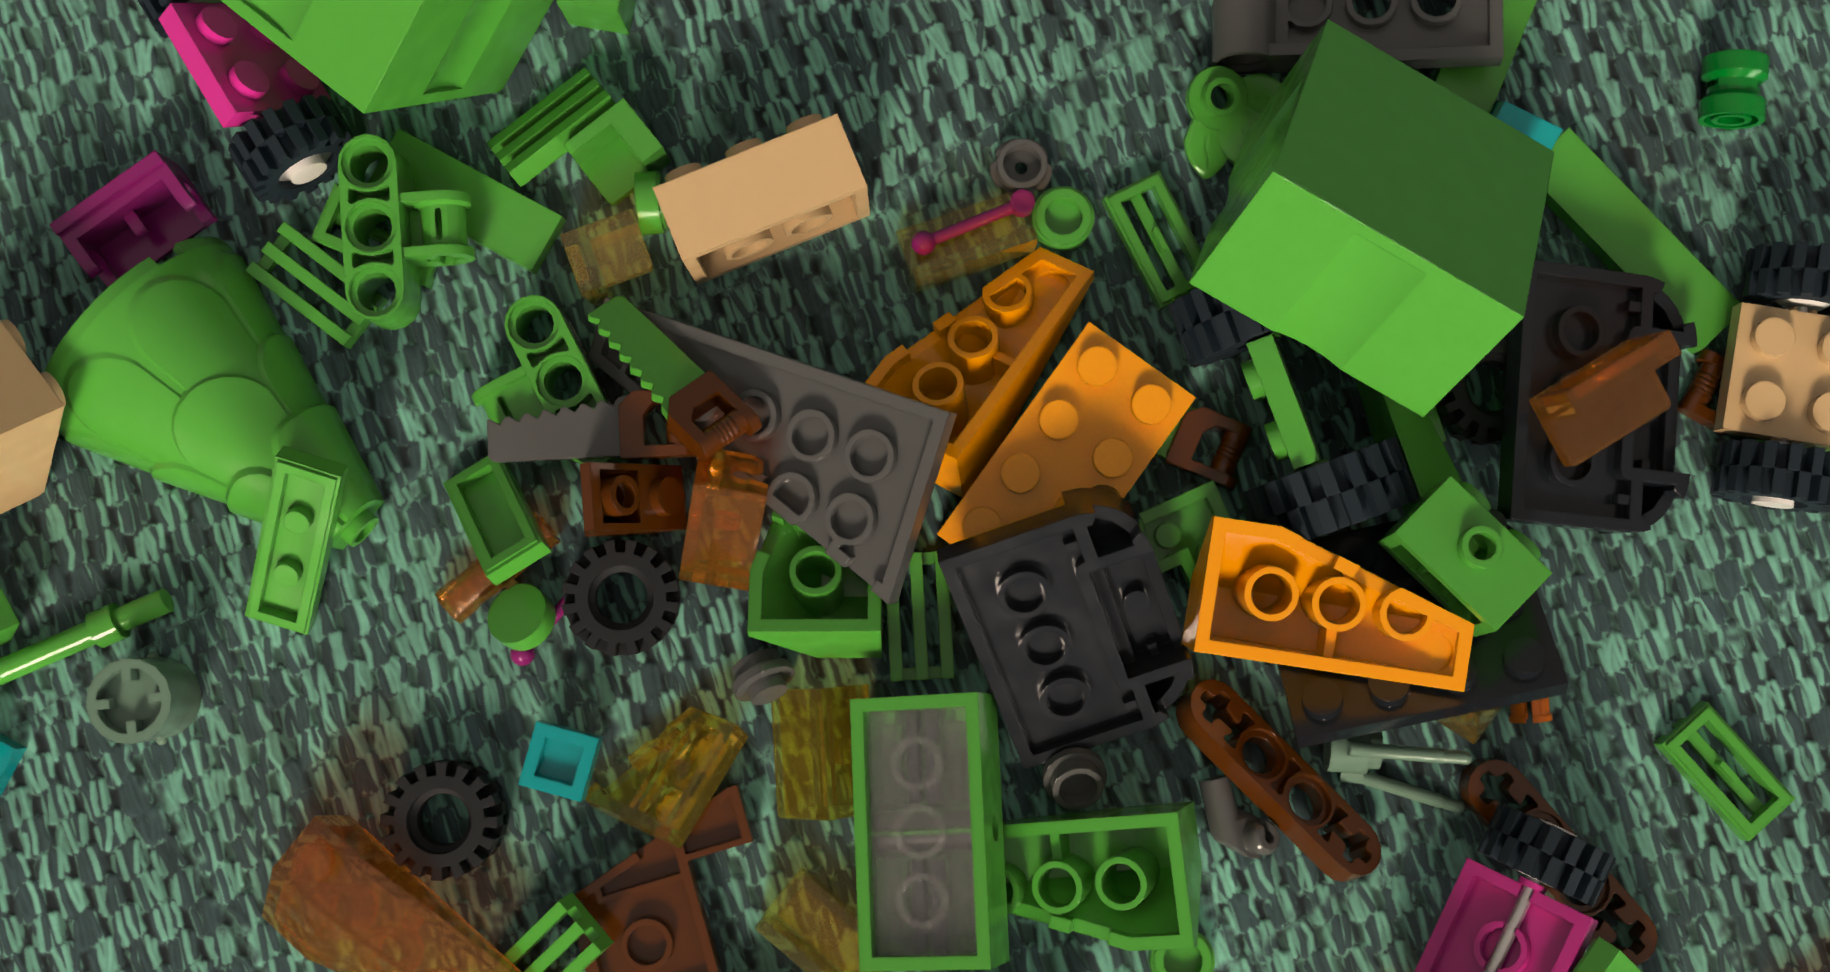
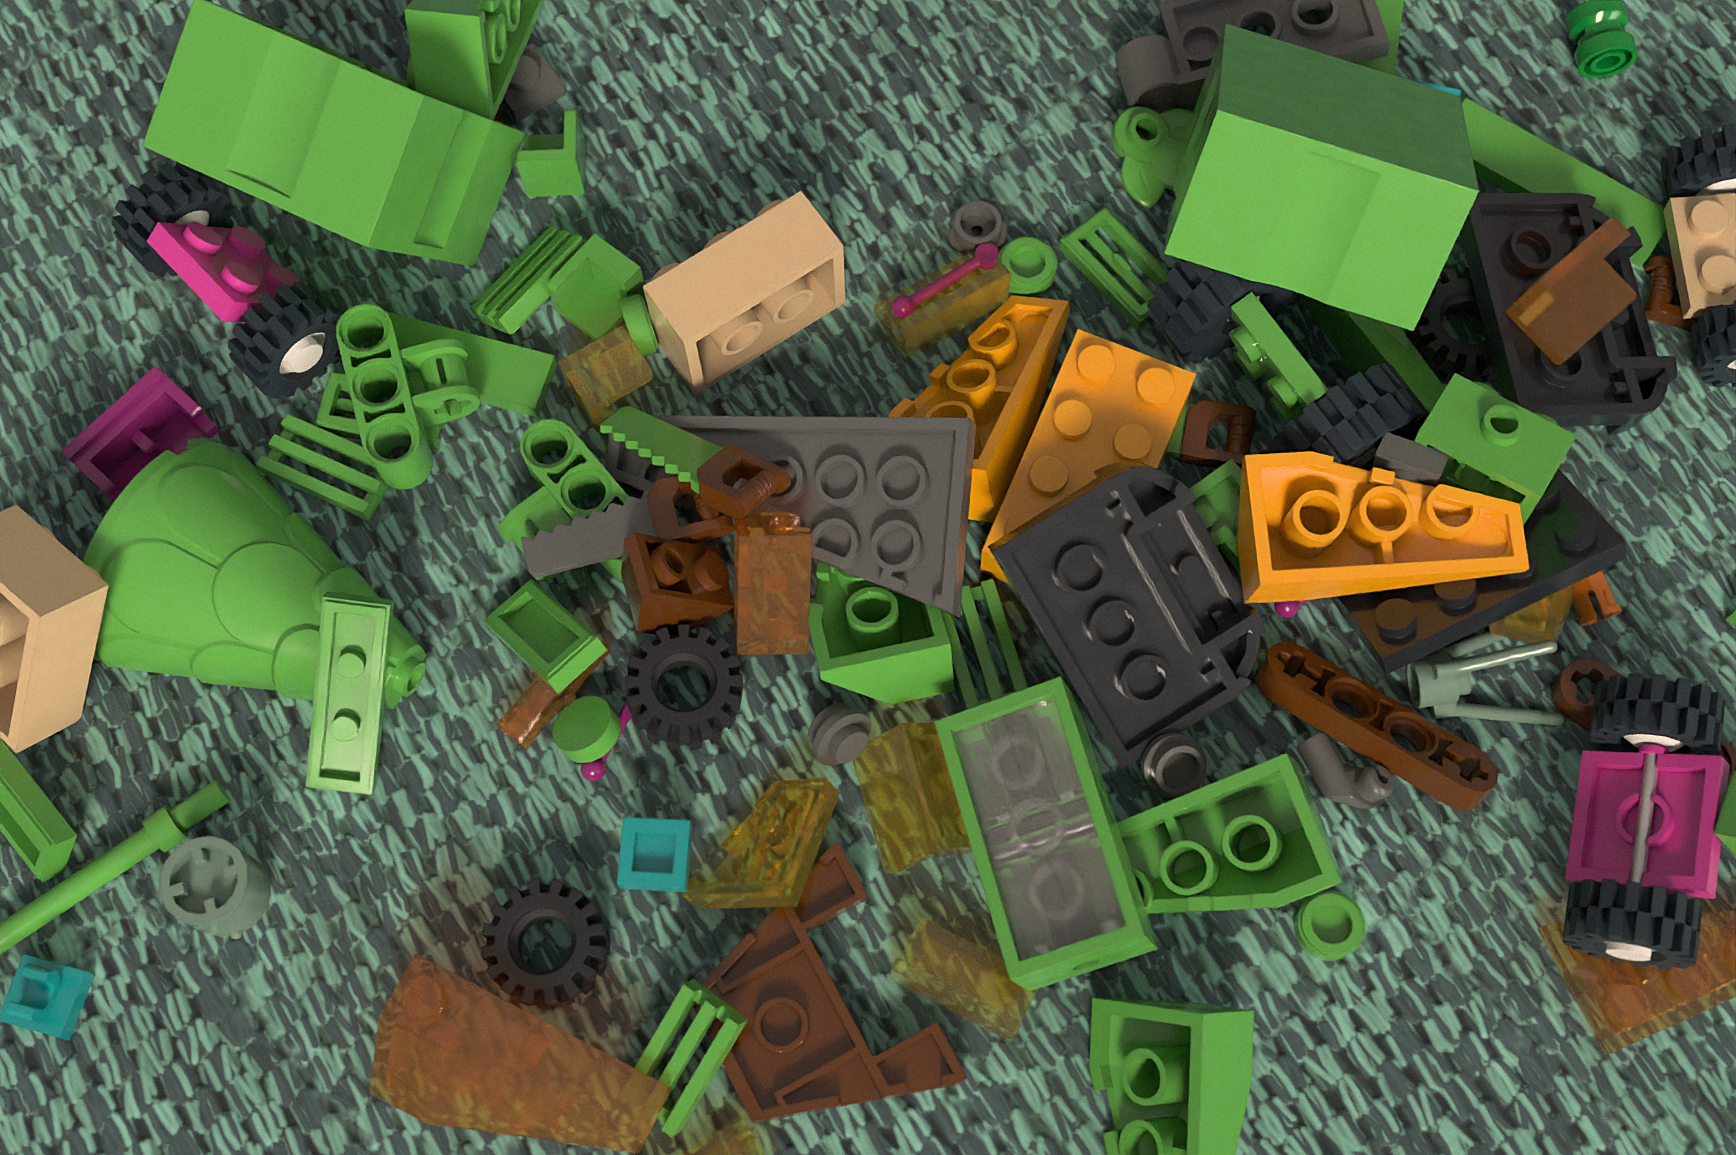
camera: 10 degrees left, 15 degrees down
none -> dark grey plate [1372,432,1449,487]

